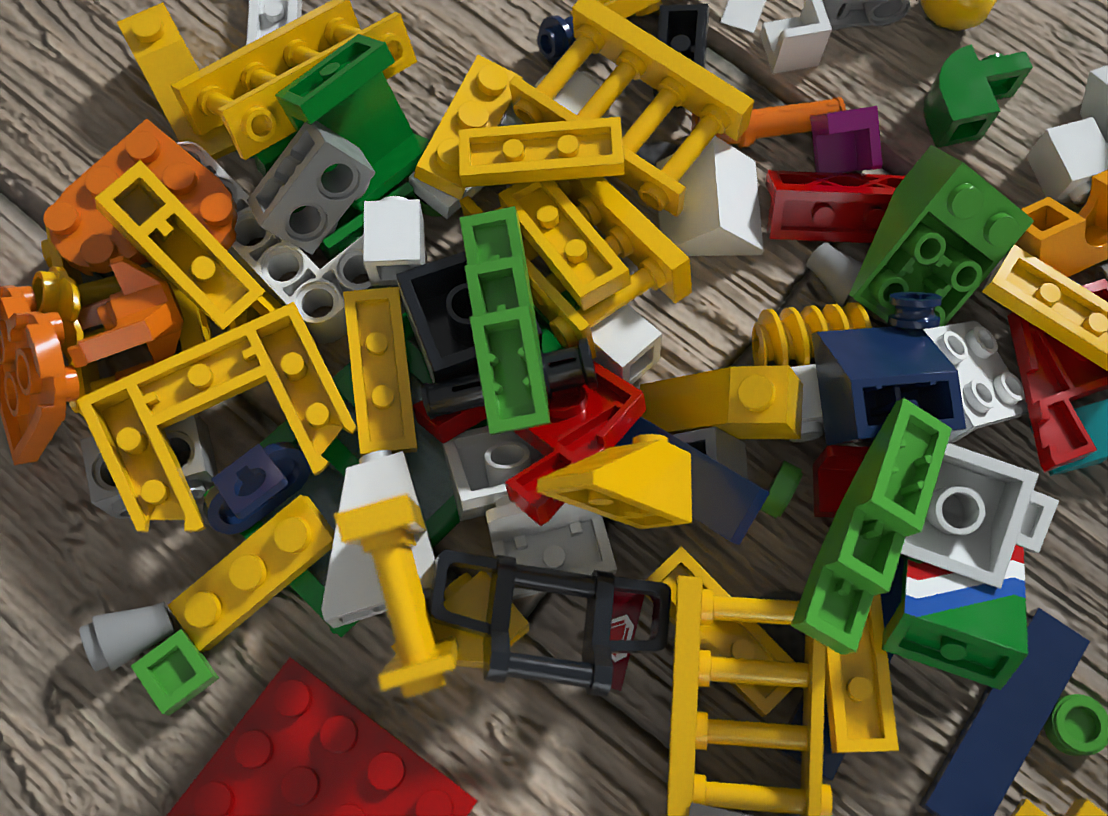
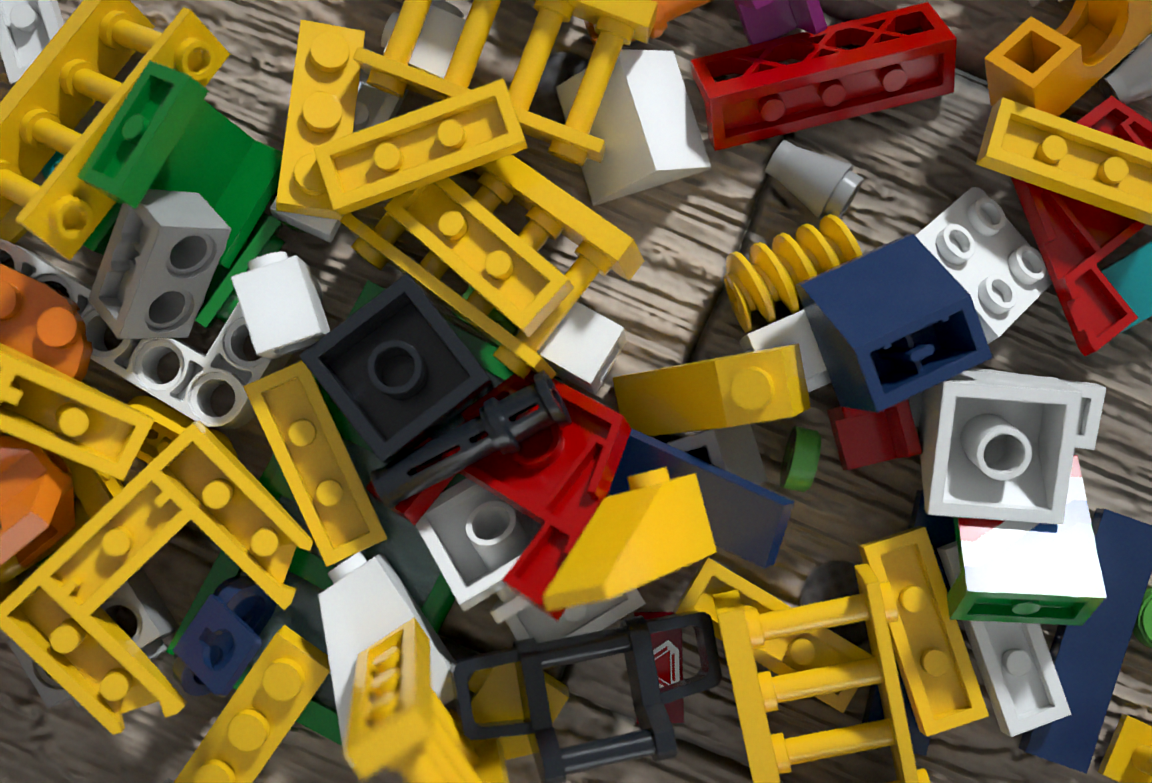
camera: 20 degrees left, 15 degrees up
bright green slope [459,206,551,435] -> none
bright green slope [791,398,952,655] -> none
bright green slope [849,145,1034,327] -> none
dark blue bush [888,292,942,329] -> none
none -> white plate [937,541,1071,737]

